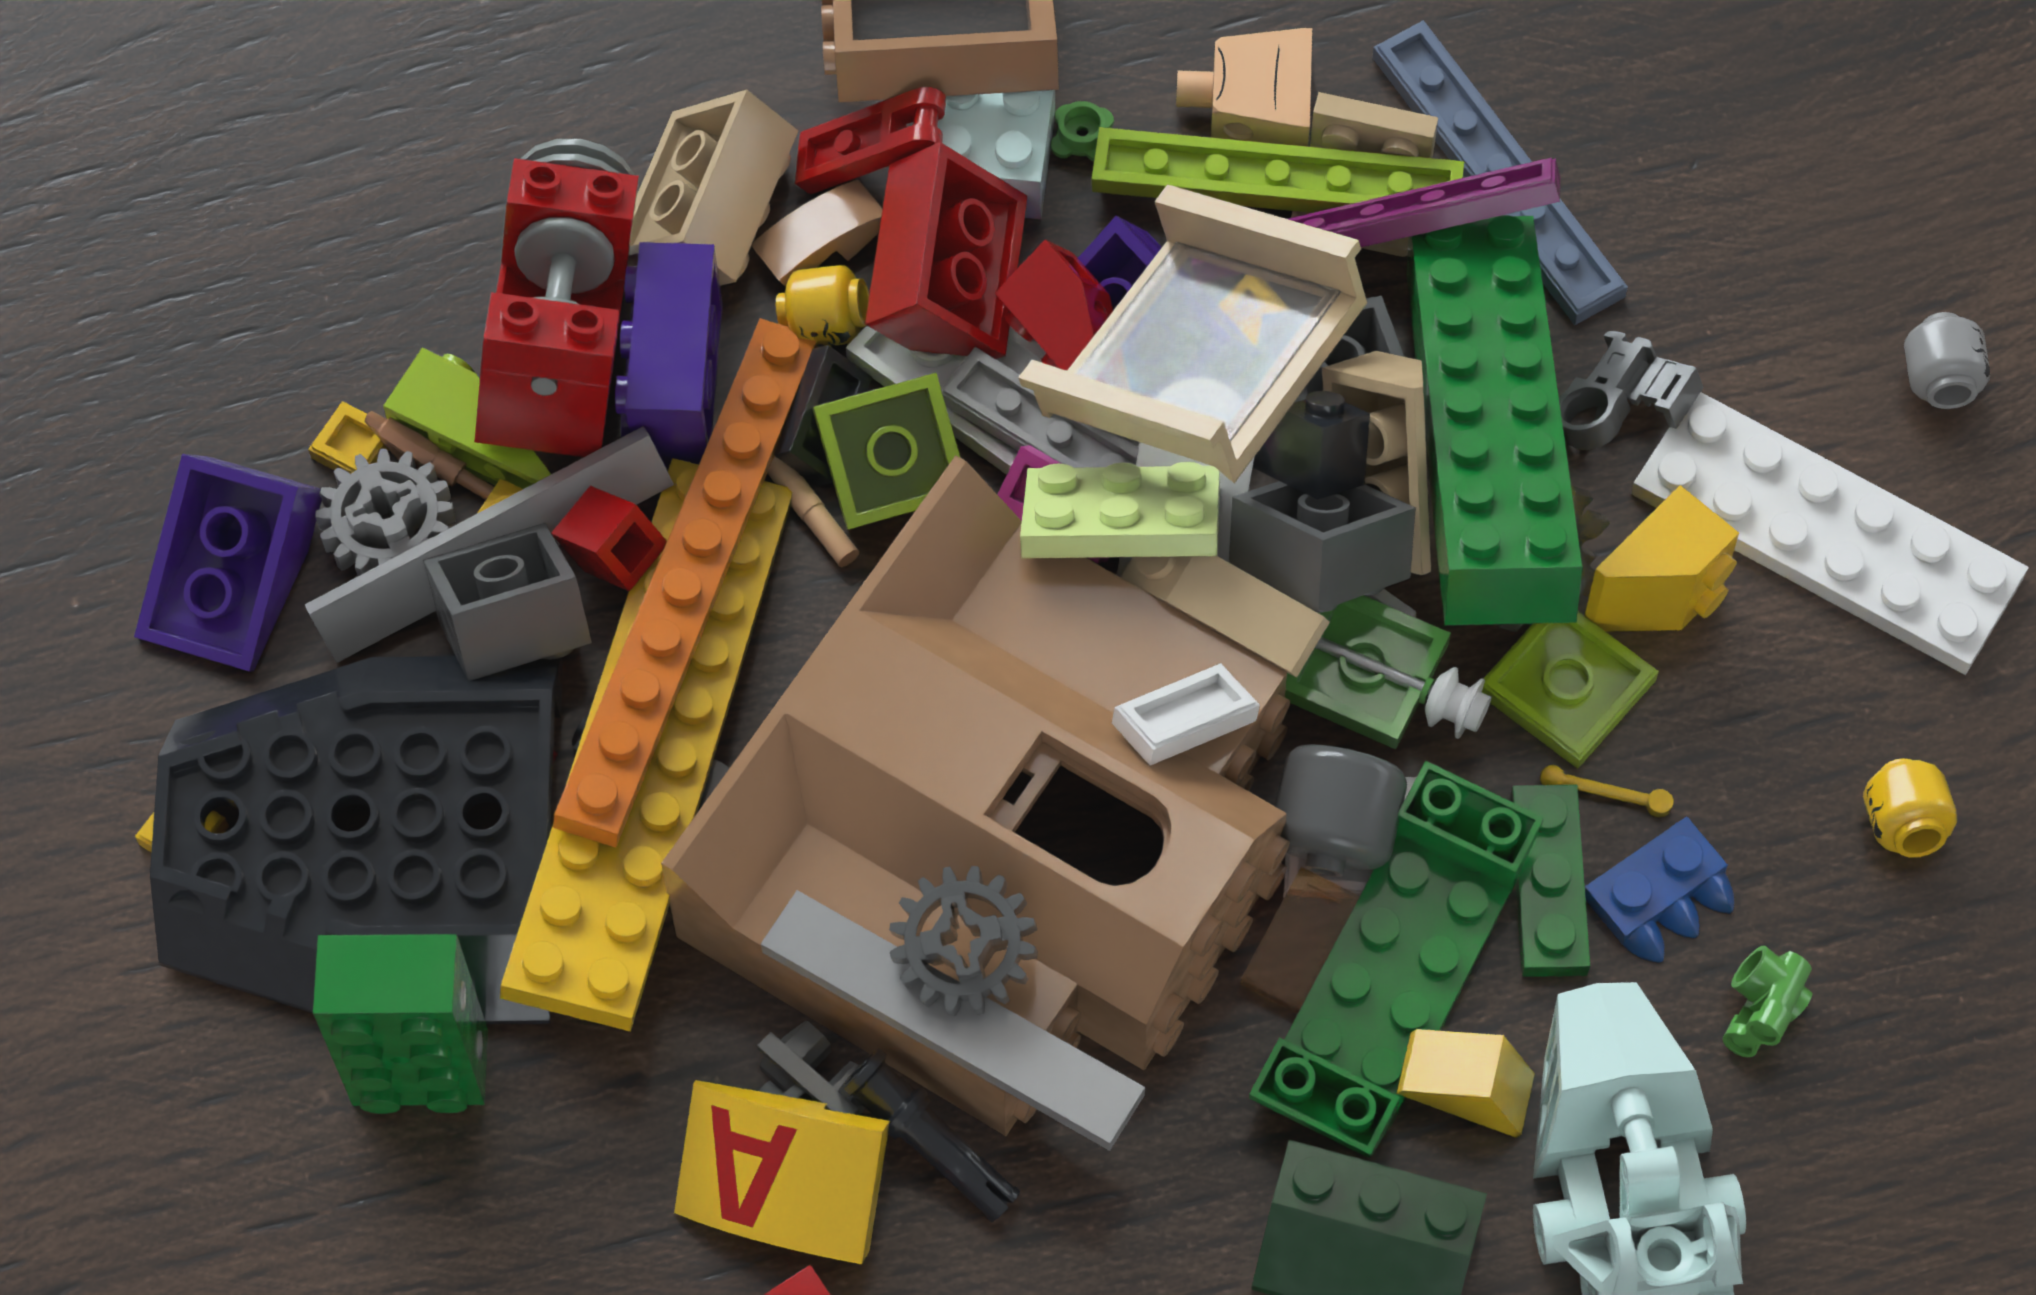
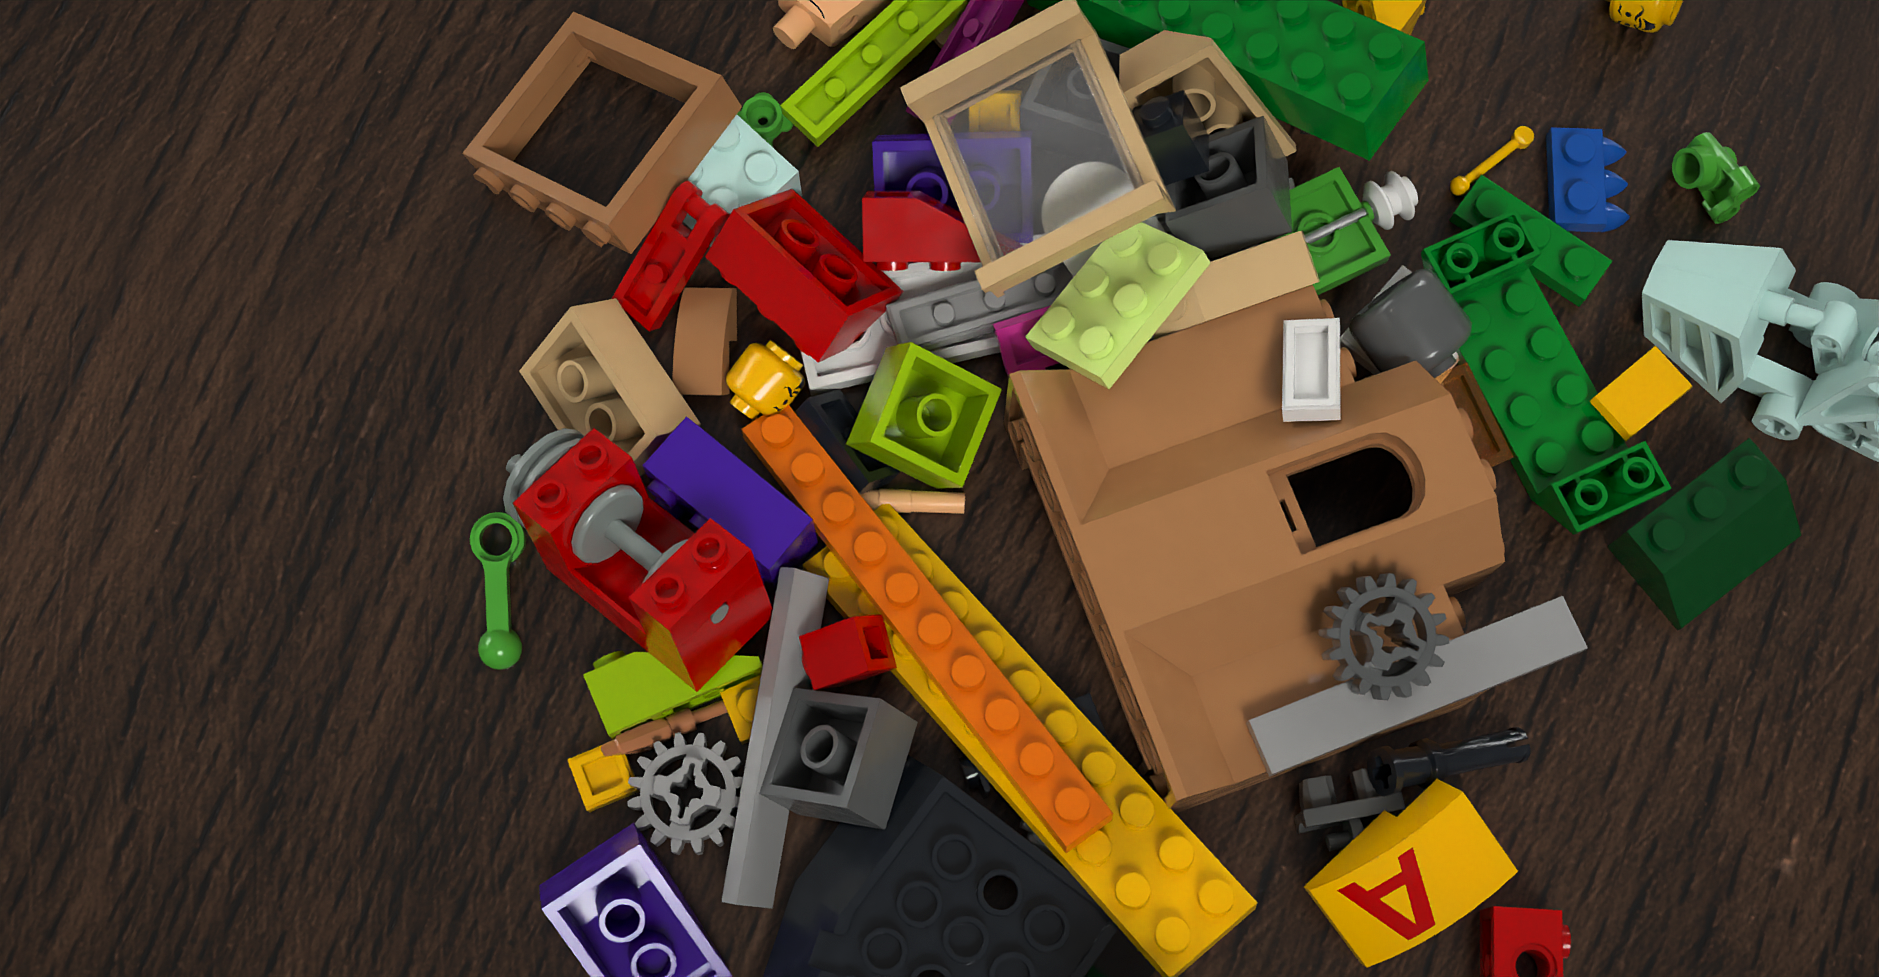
camera: 55 degrees left, 10 degrees up
lime tile [1482,611,1659,769] -> none
none -> bright green piece [470,512,526,670]

